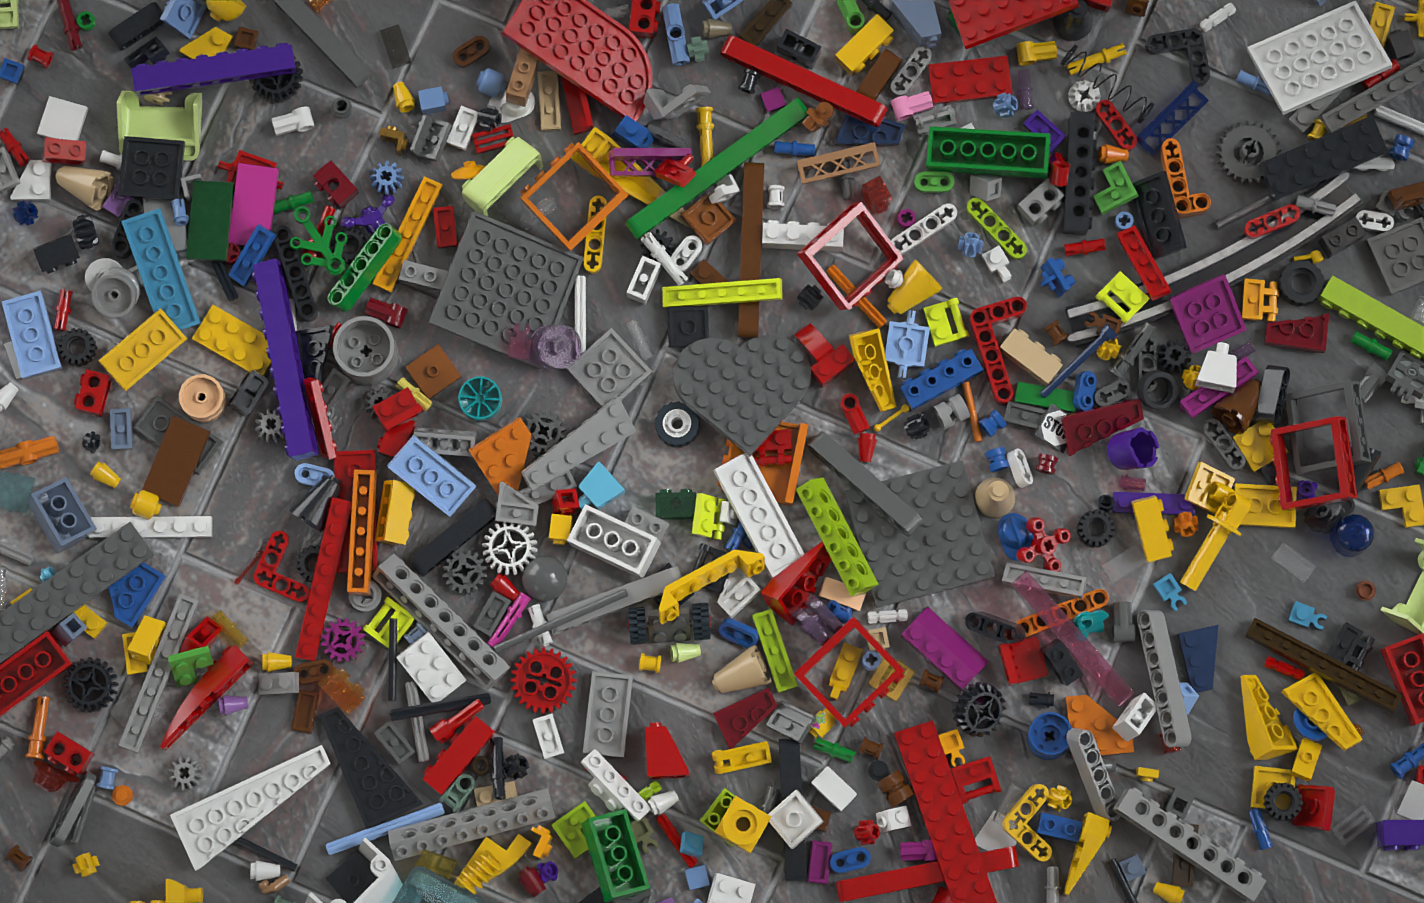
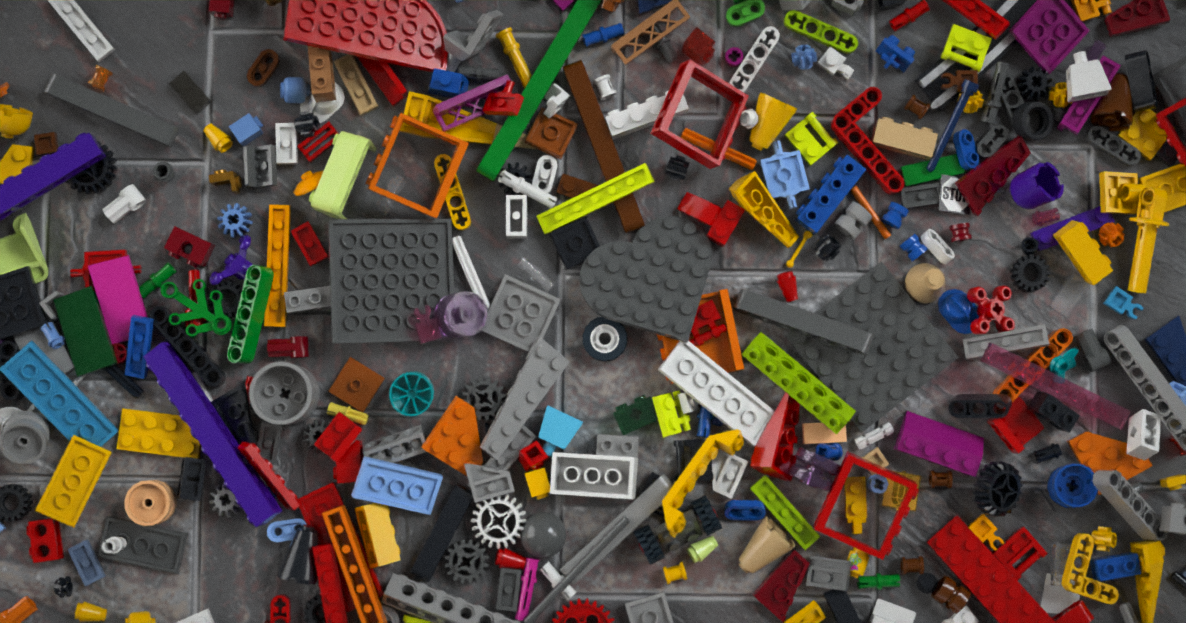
camera: 25 degrees left, 5 degrees up
reddish brown tile [142,416,211,506] -> none
red piece [840,393,870,435] -> none
none -> white pin [102,536,127,553]

